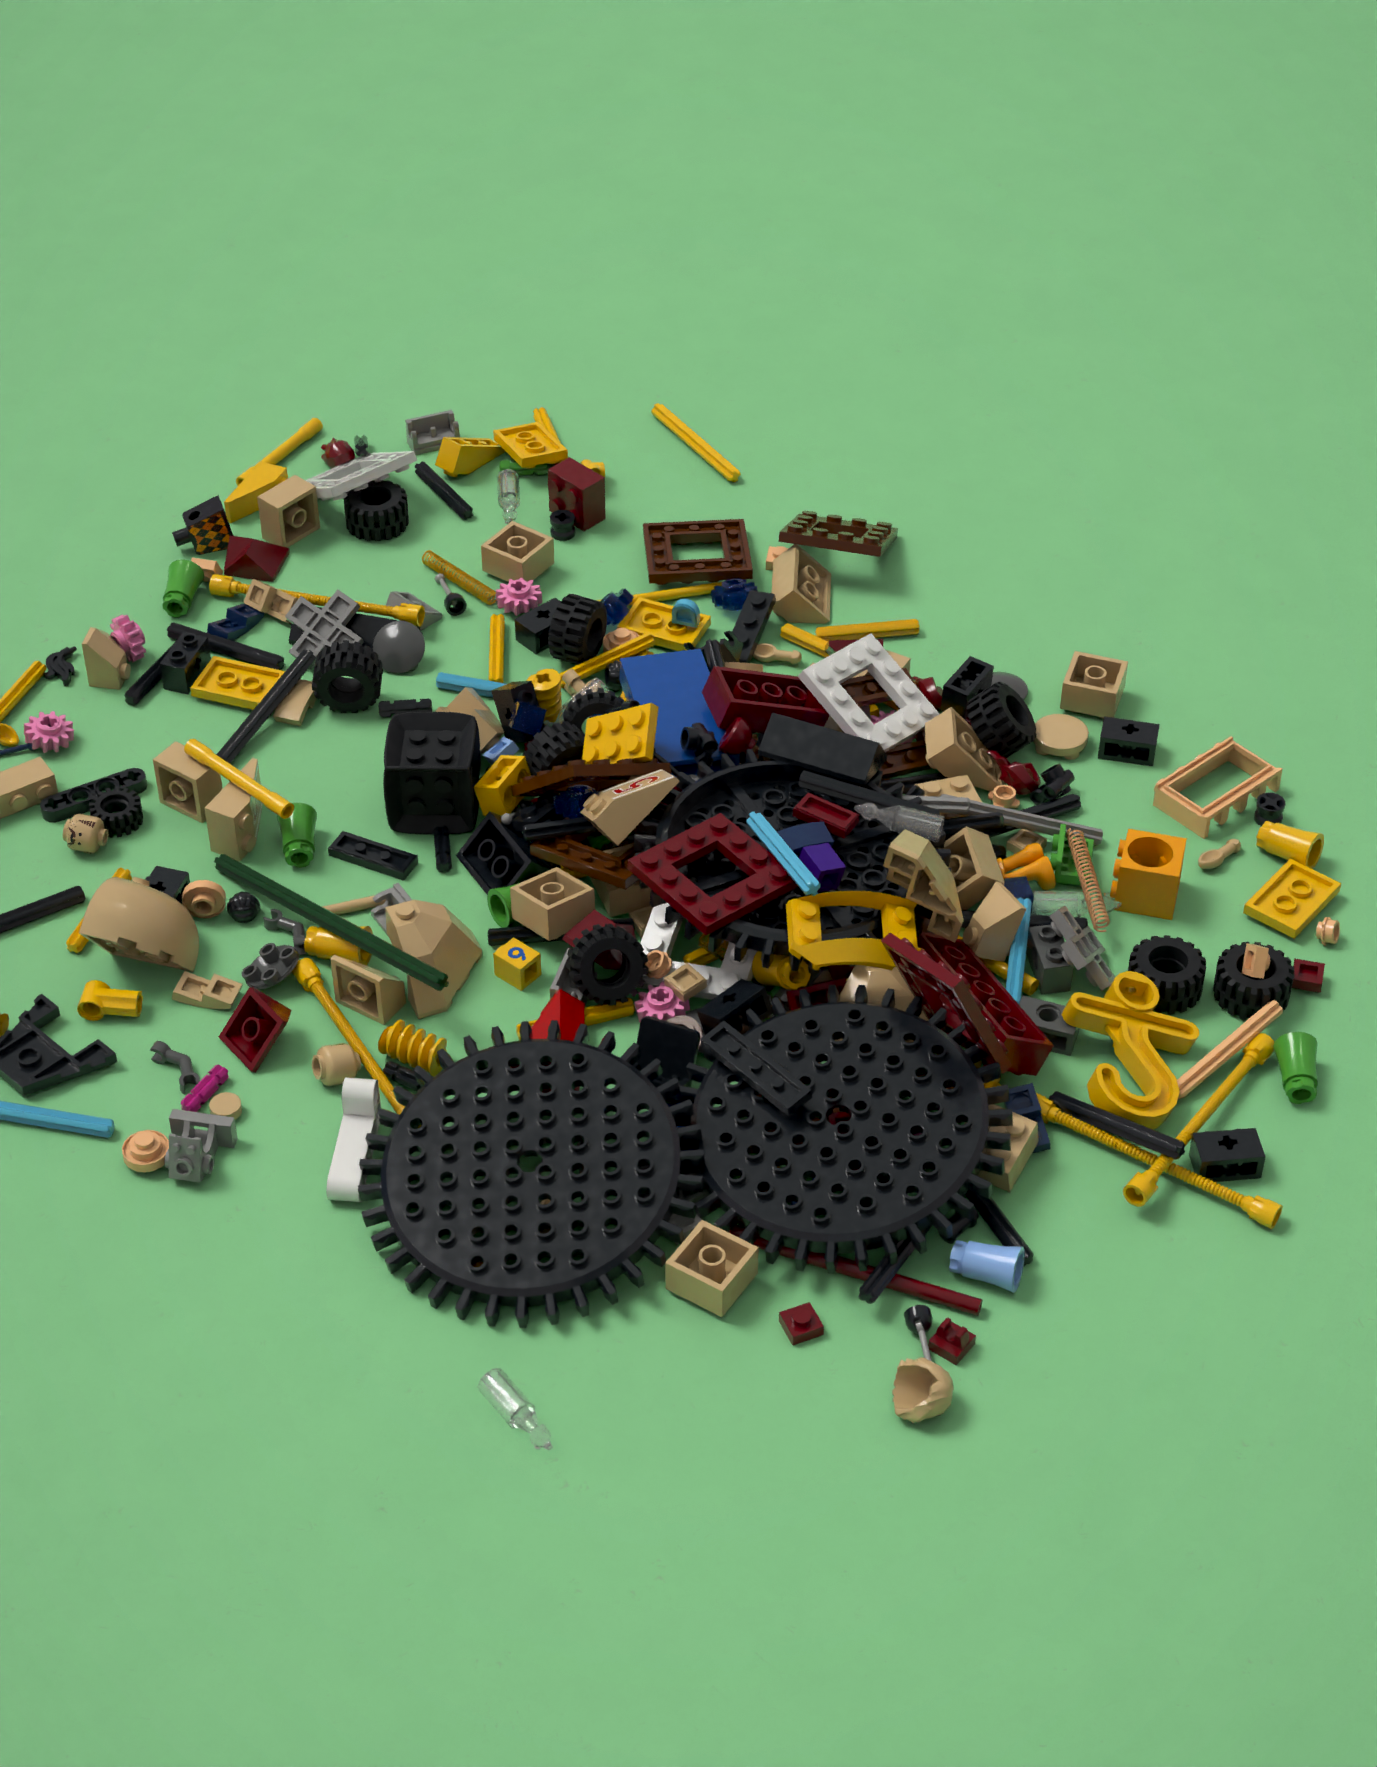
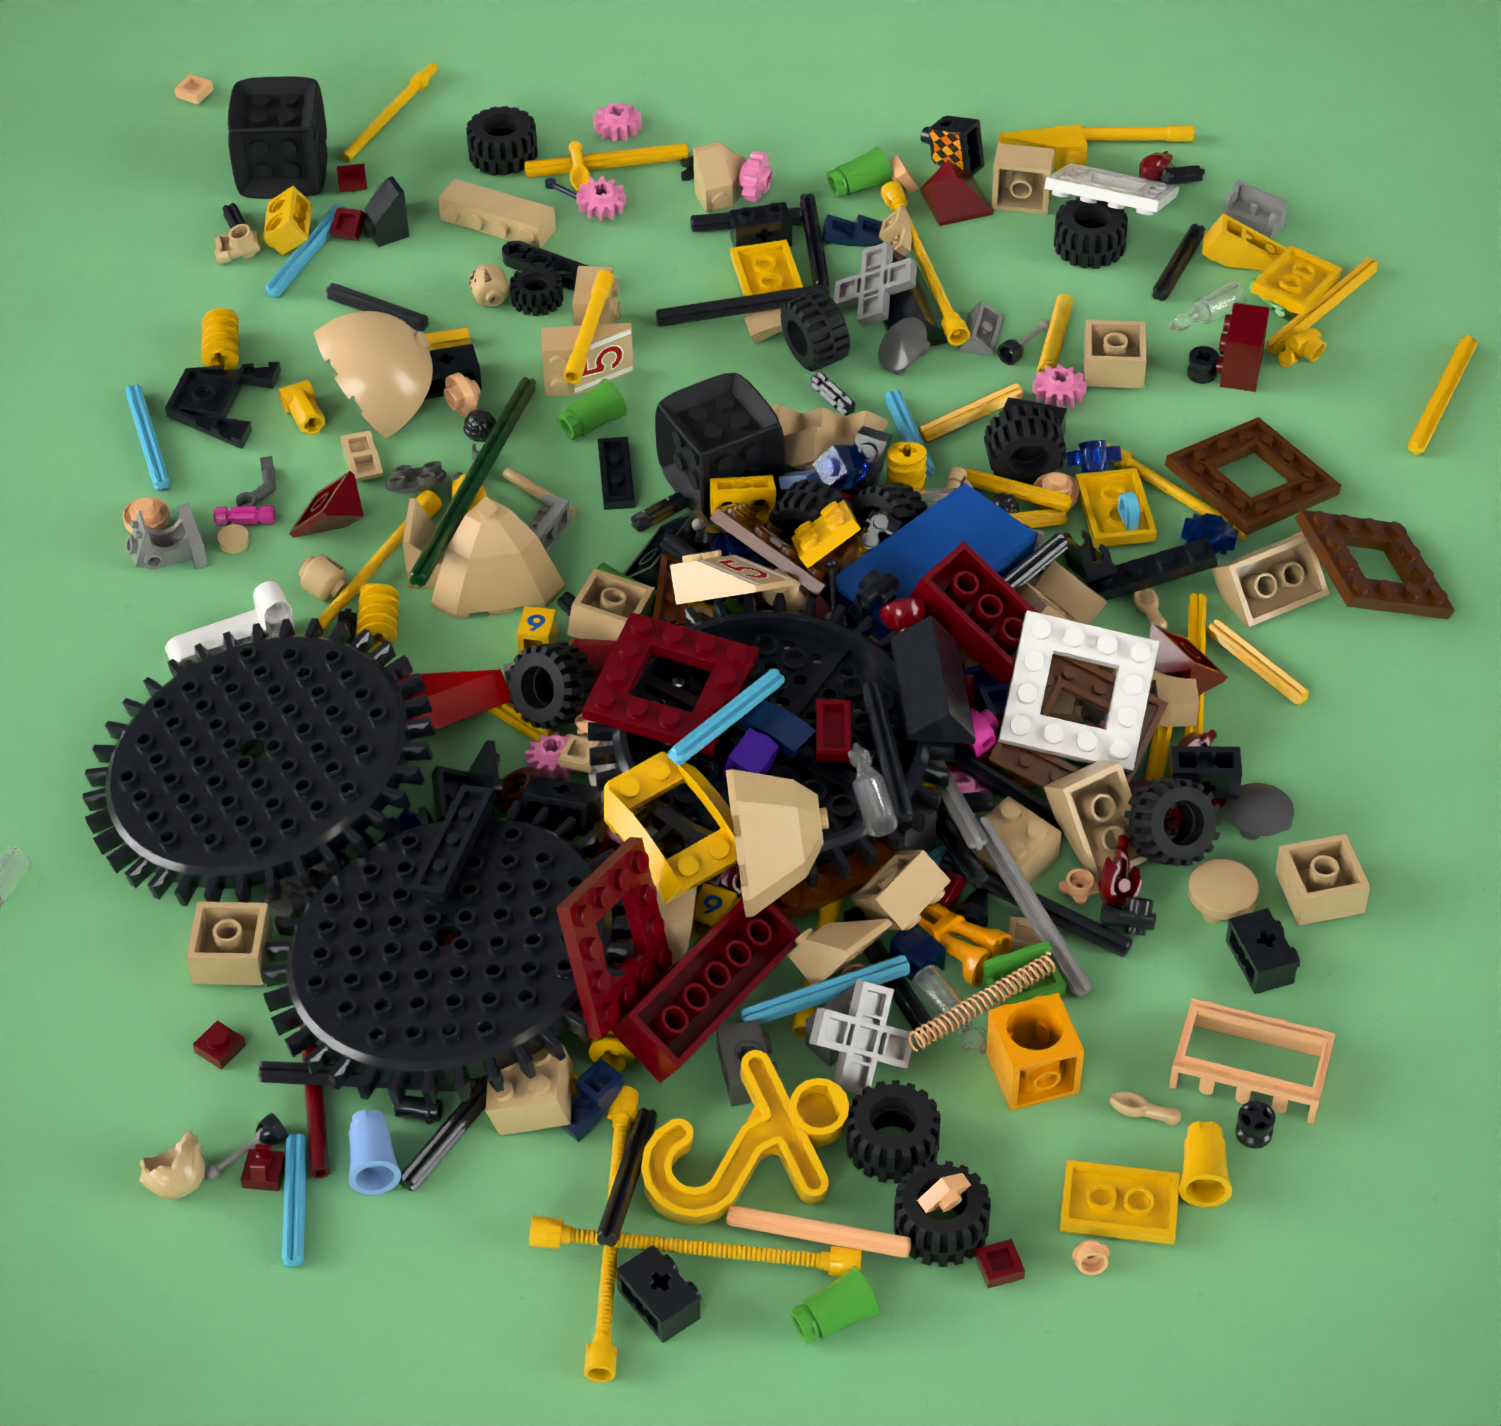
camera: 60 degrees right, 5 degrees up
none -> medium azure axle [282,1133,307,1268]

